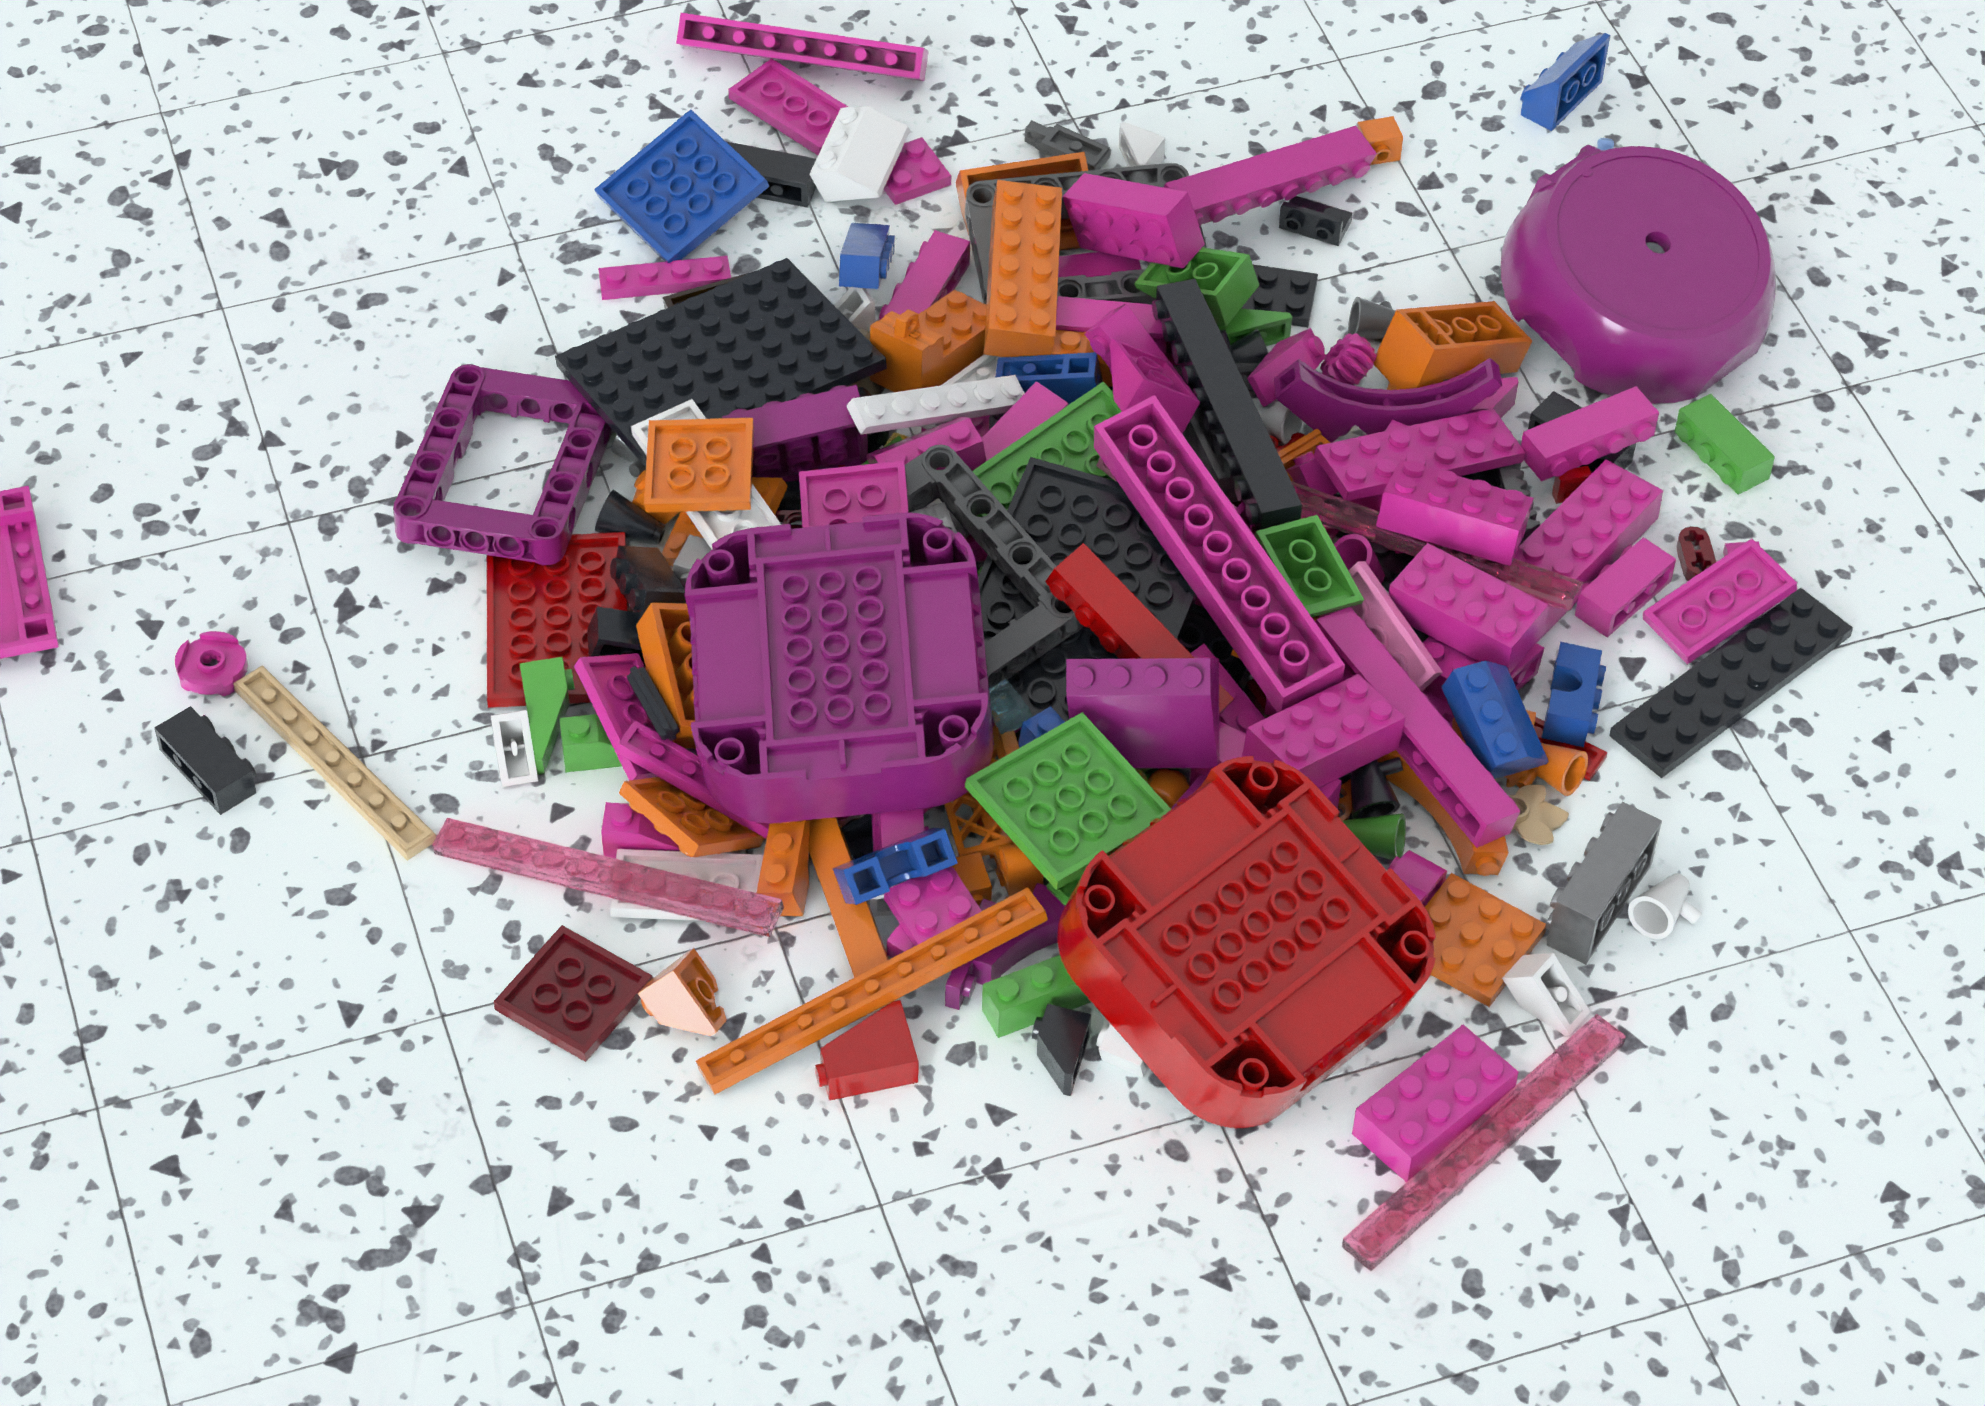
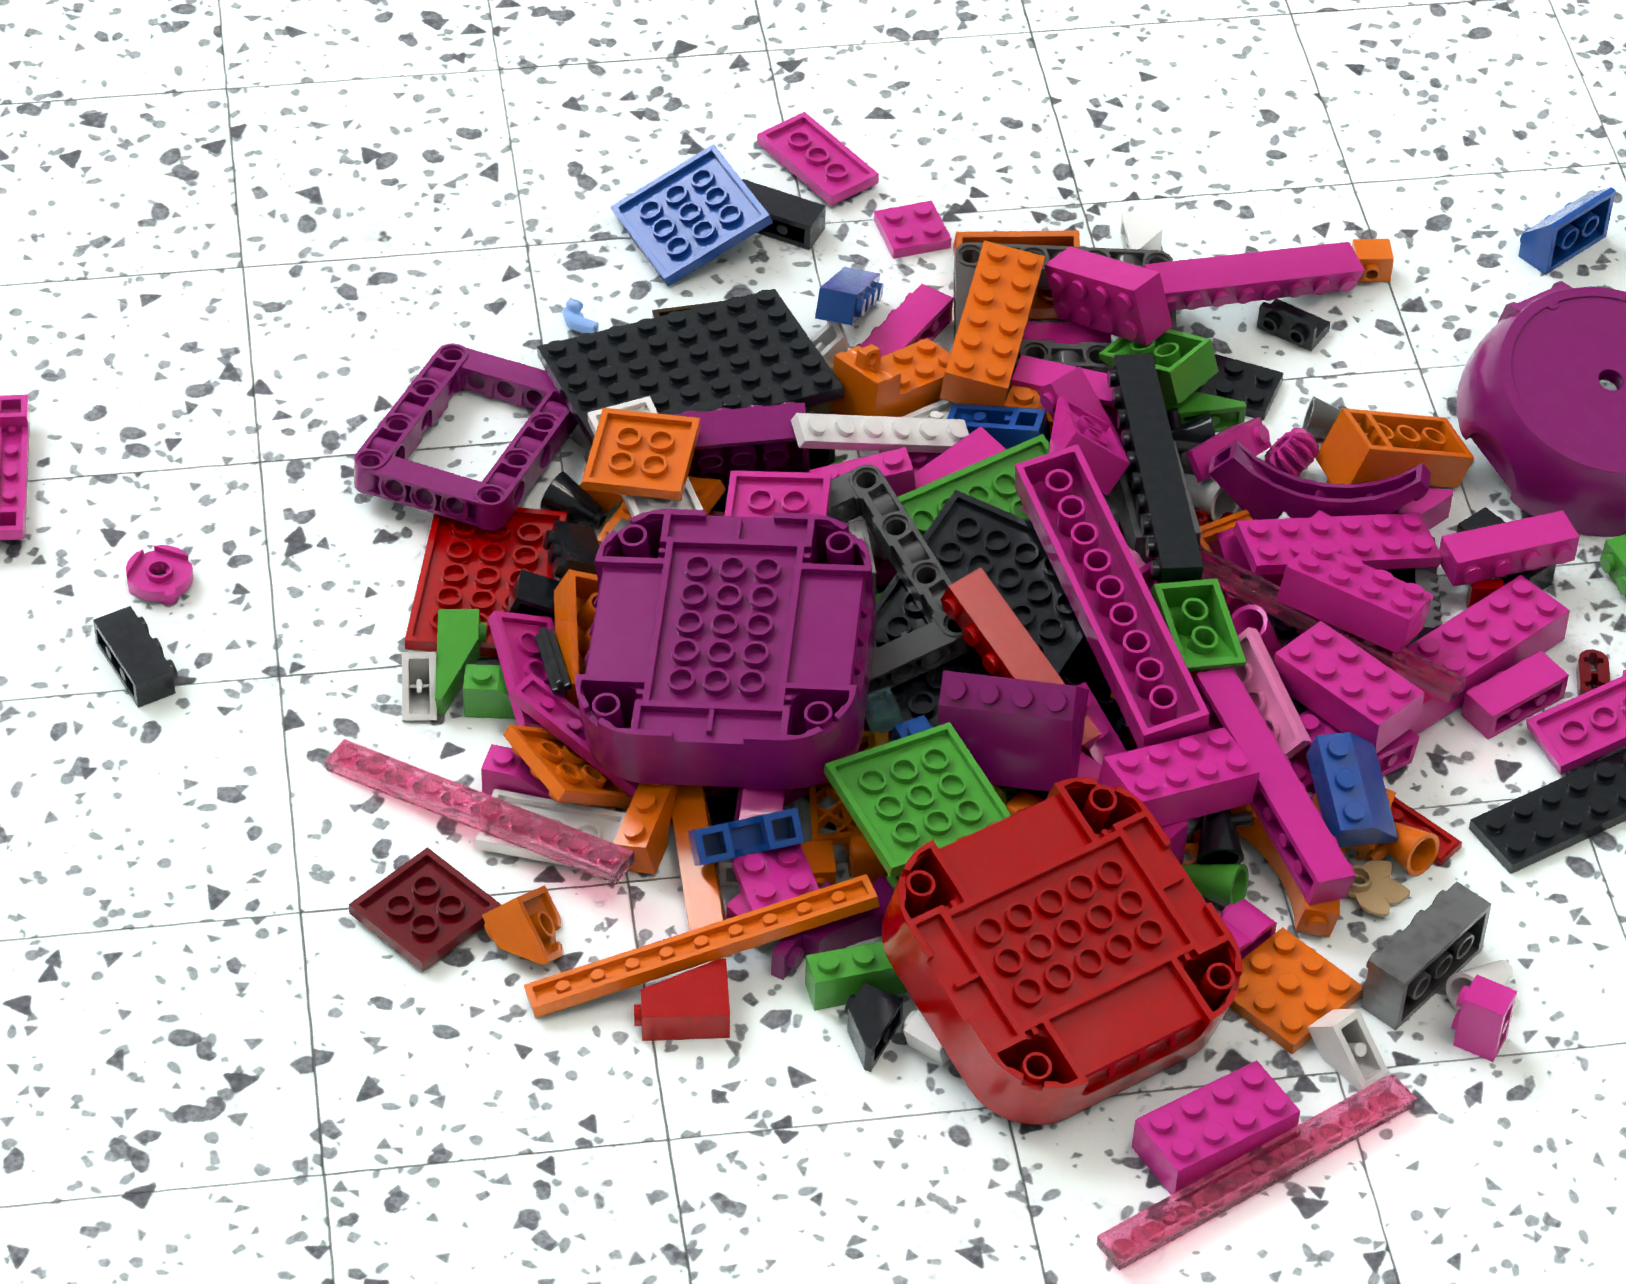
camera: 10 degrees right, 5 degrees down
tan tile [233,665,436,861] -> none
dark pink plate [598,256,731,300] -> none
dark pink brick [676,13,929,81] -> none
white slope [809,105,910,202] -> none
dark grey hinge [1024,120,1111,171] -> none
blue arch [1542,641,1606,747] -> none
none -> light blue arm [563,299,599,333]
none -> dark pink brick [1451,975,1517,1062]

